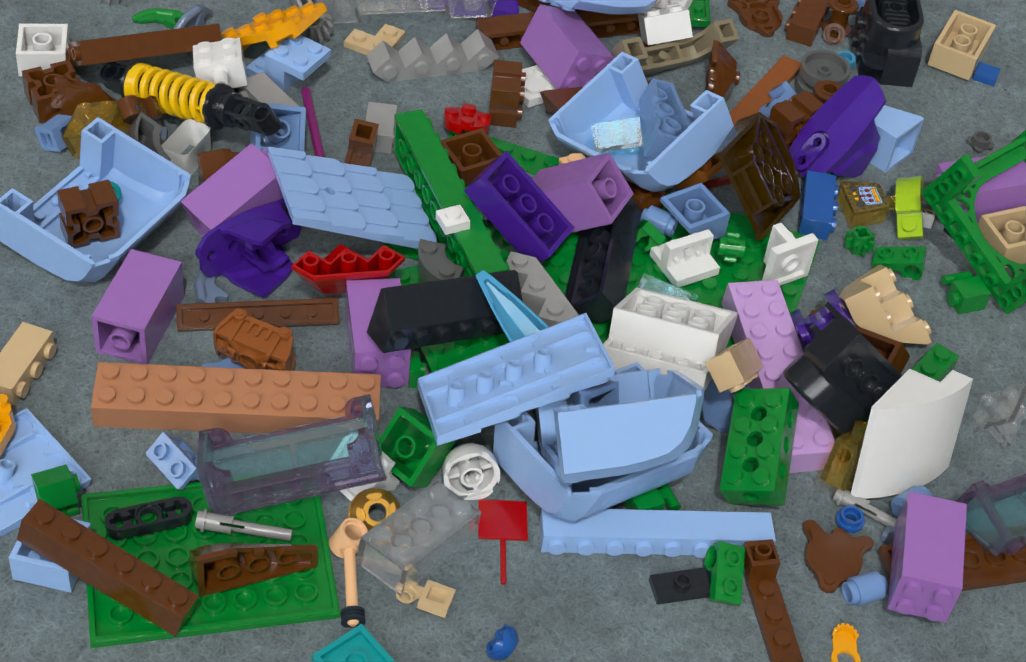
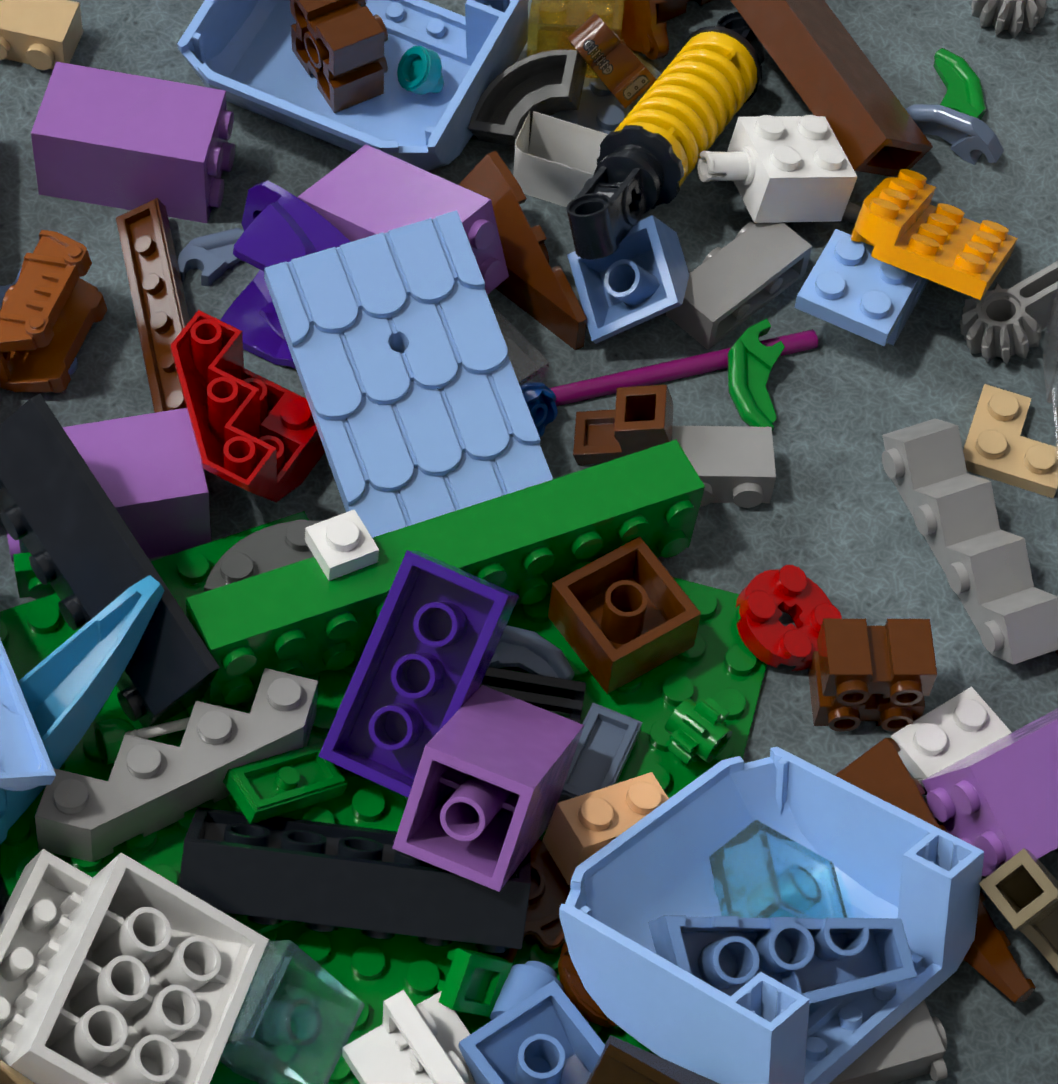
camera: 85 degrees right, 10 degrees up
none -> green plate [223,742,348,824]
none -> green gear [665,696,732,765]
none -> green piece [728,318,785,432]

